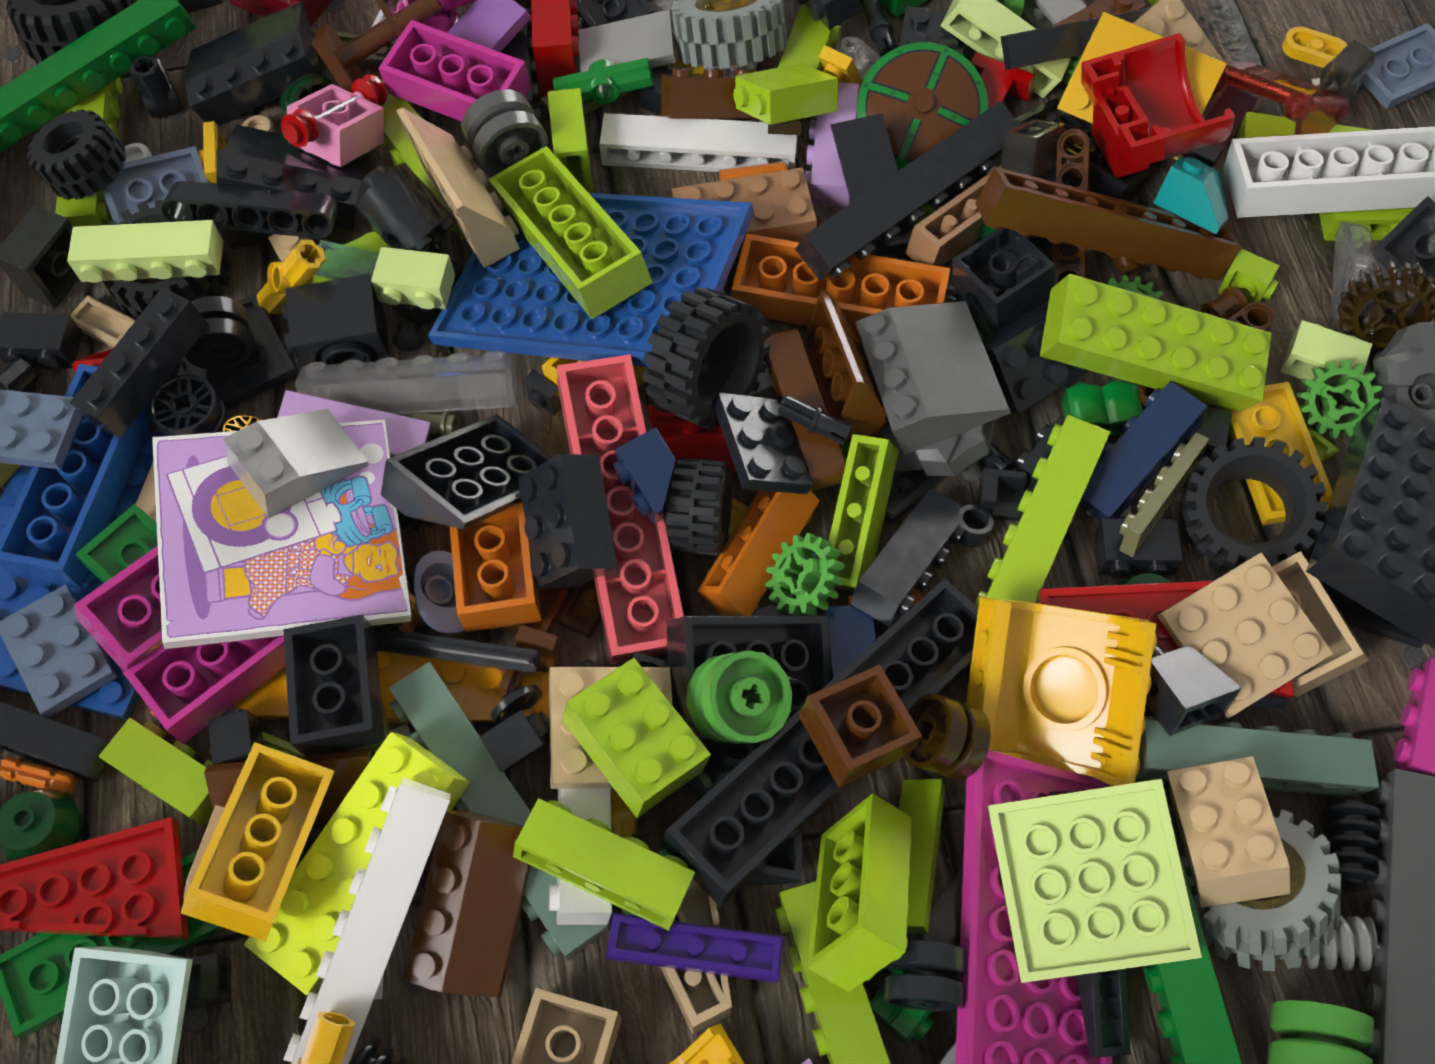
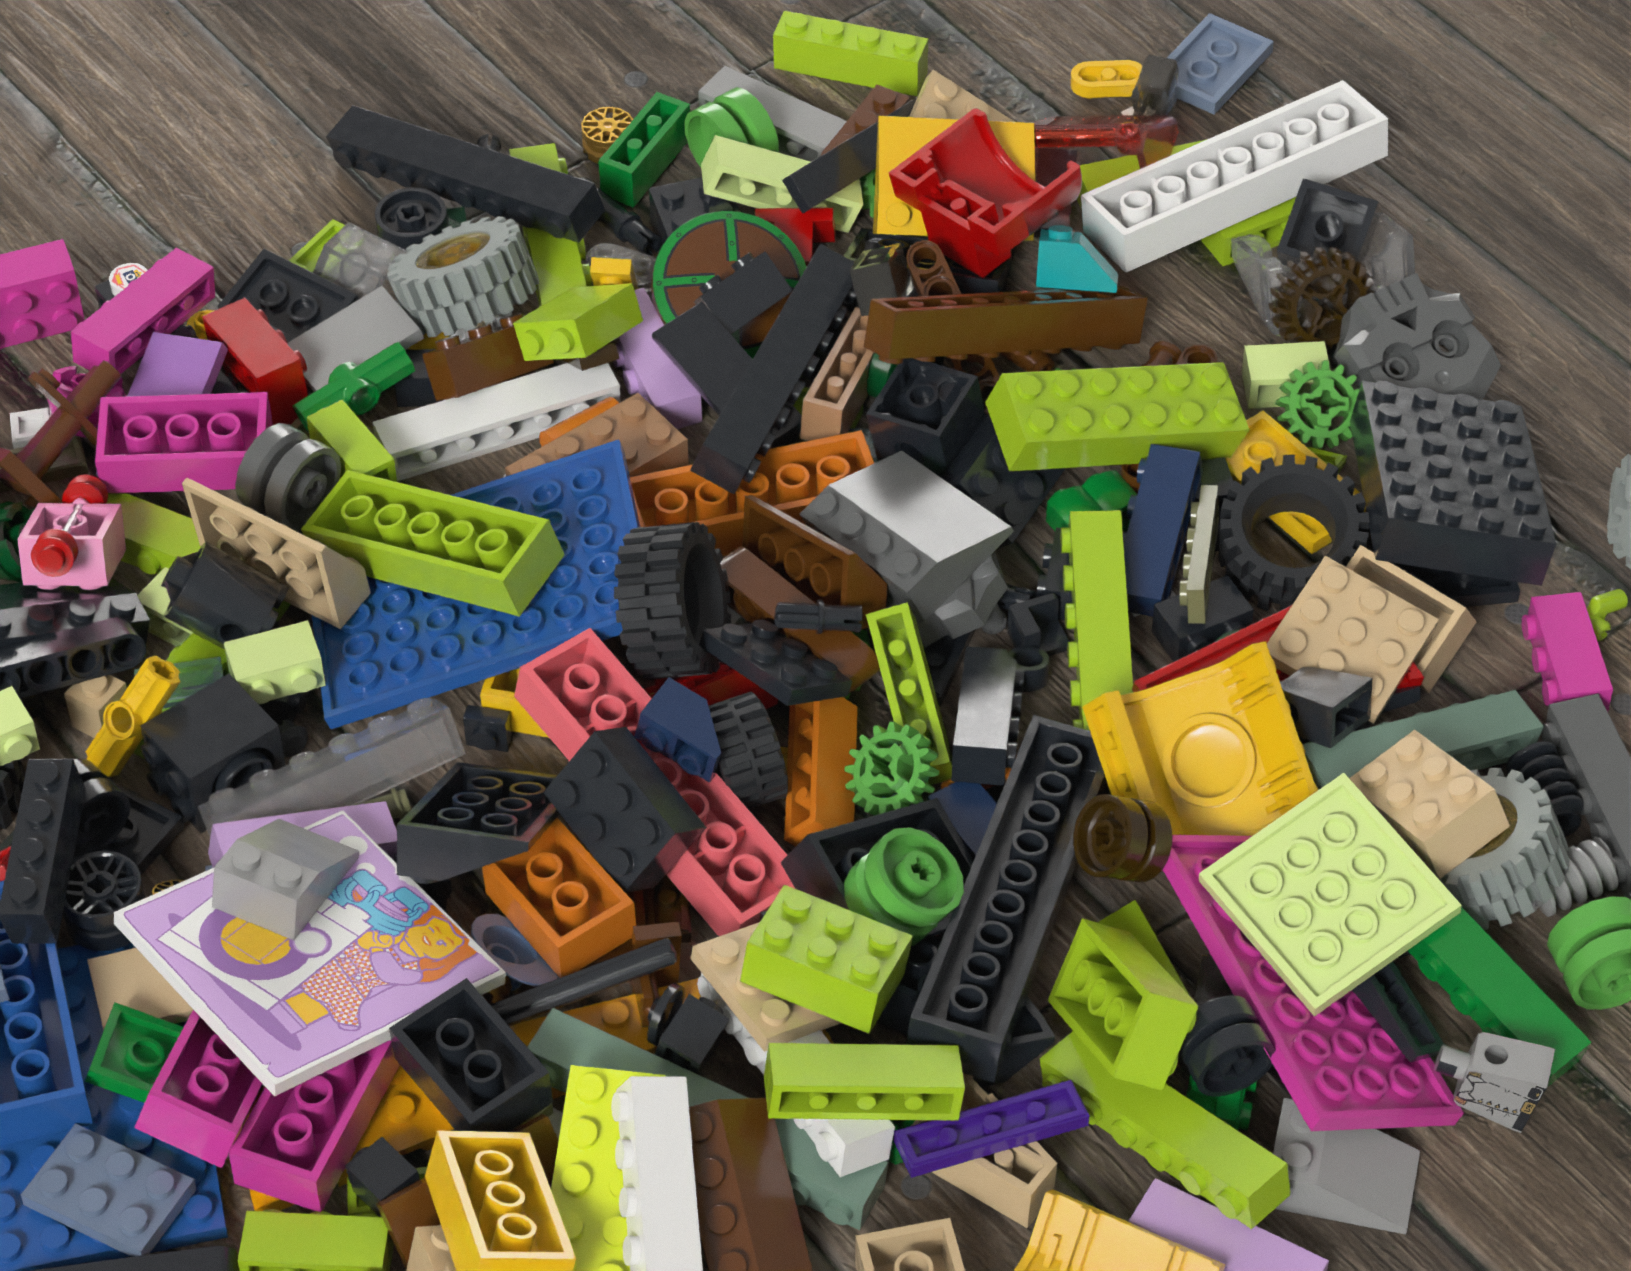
camera: 30 degrees left, 15 degrees down
reddish brown brick [798,665,922,788] -> none
lime brick [1217,249,1280,302] -> none
none -> black brick [694,251,793,334]

